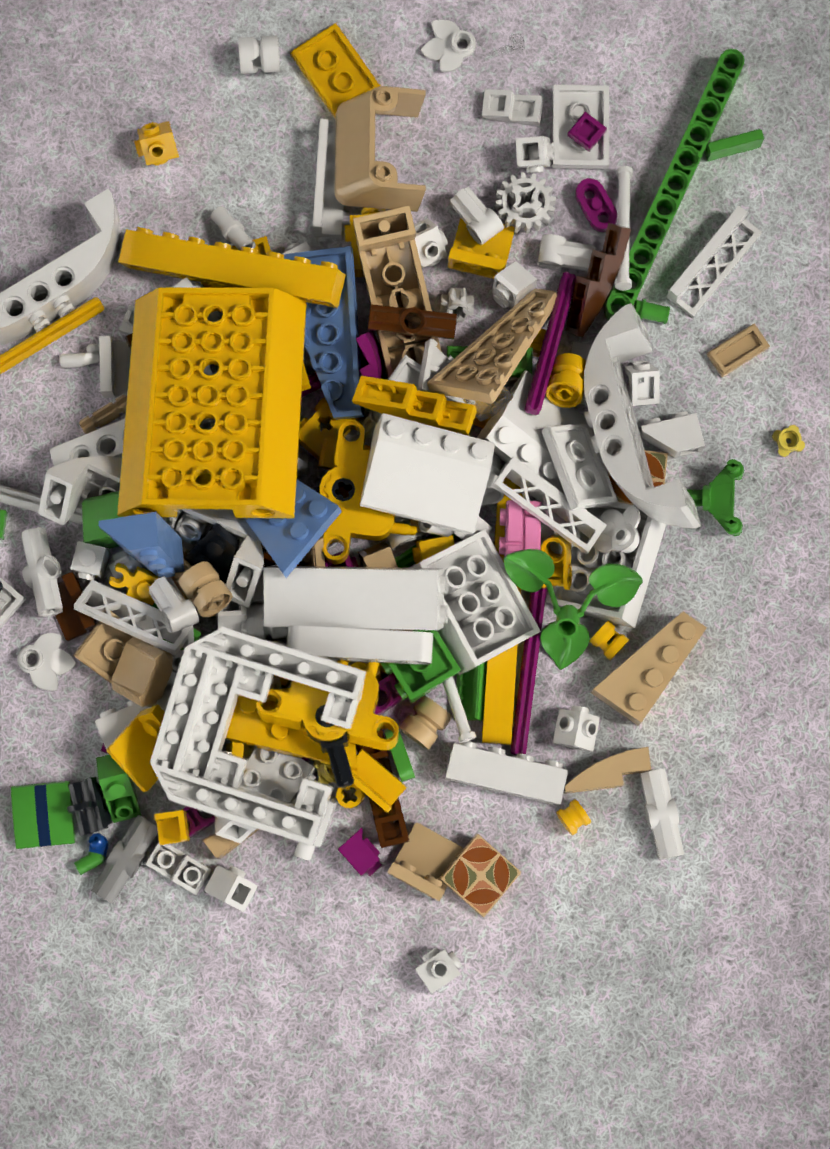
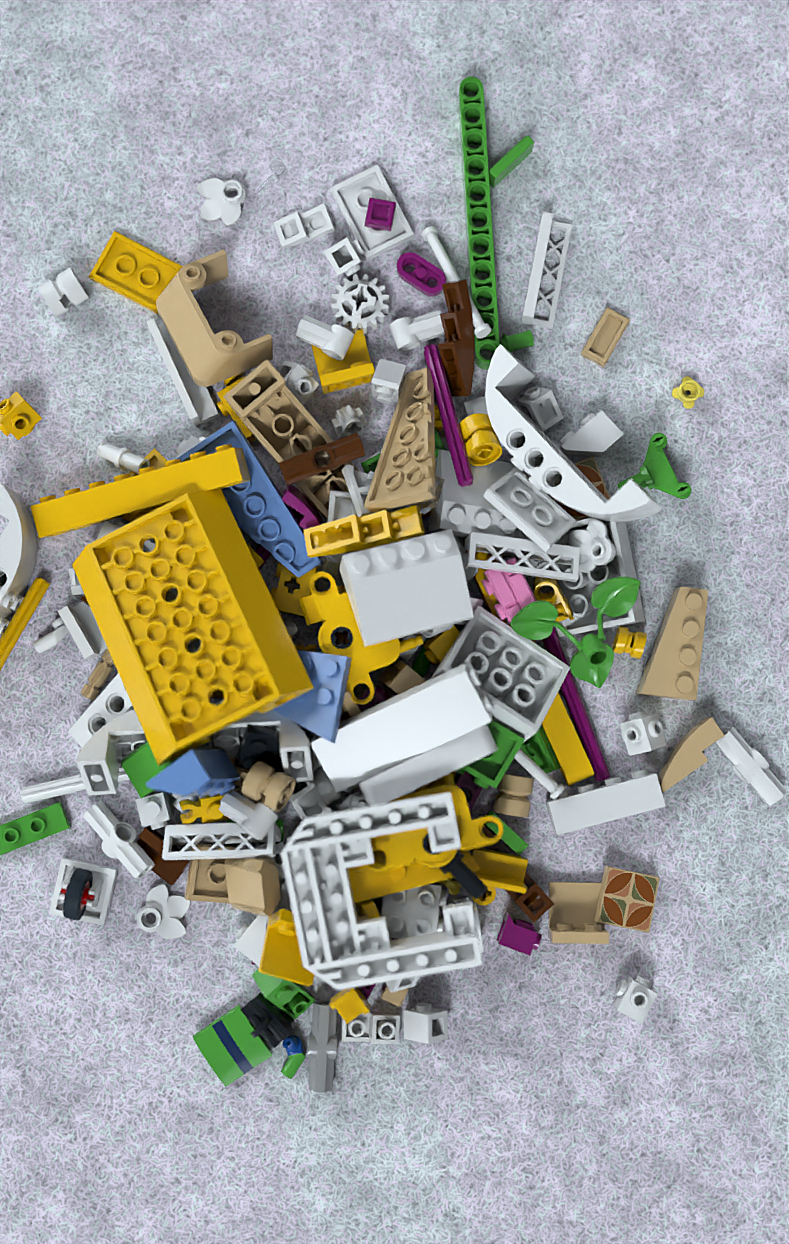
camera: 25 degrees left, 5 degrees up
yellow wheel [555,799,591,836] -> none

